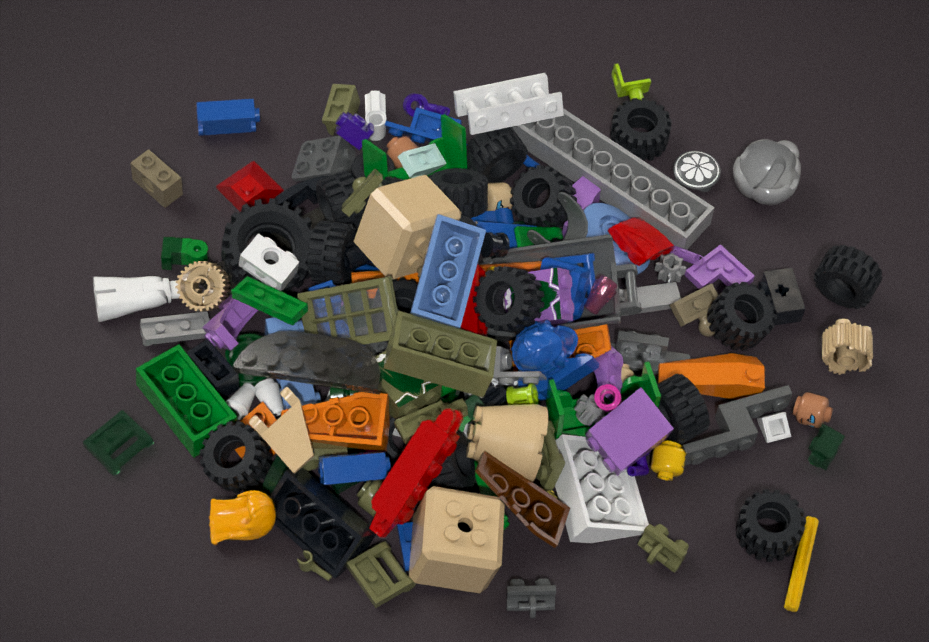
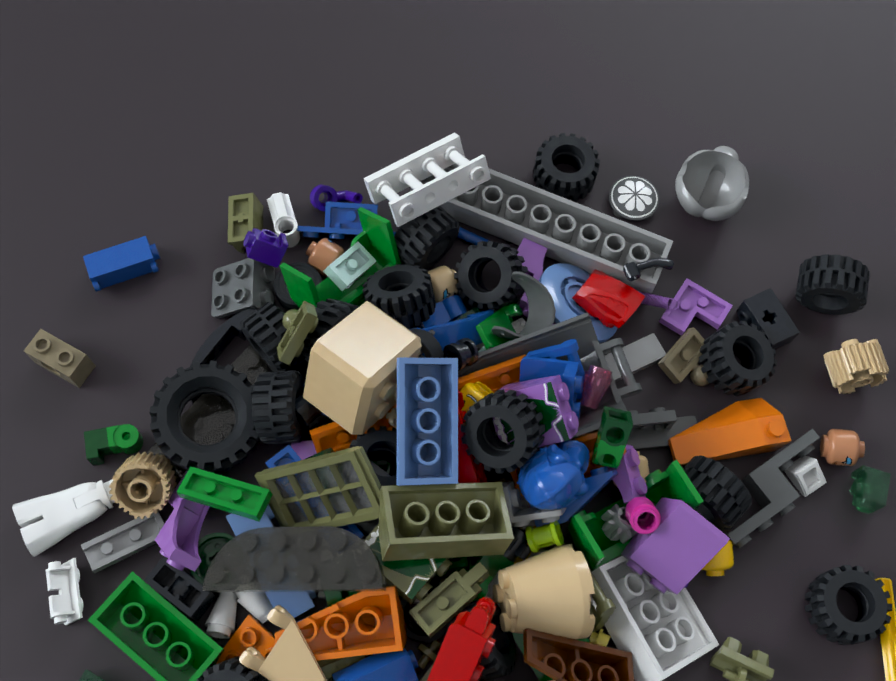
camera: 15 degrees left, 10 degrees up
red slope [216,161,284,212] -> none
white brick [239,234,299,292] -> none
lime bracket [611,63,651,101] -> none
light grey gear [655,253,686,283] -> none
none -> white hinge [45,558,84,625]
none -> dark green leg [592,406,633,469]
none -> black piece [623,258,674,282]

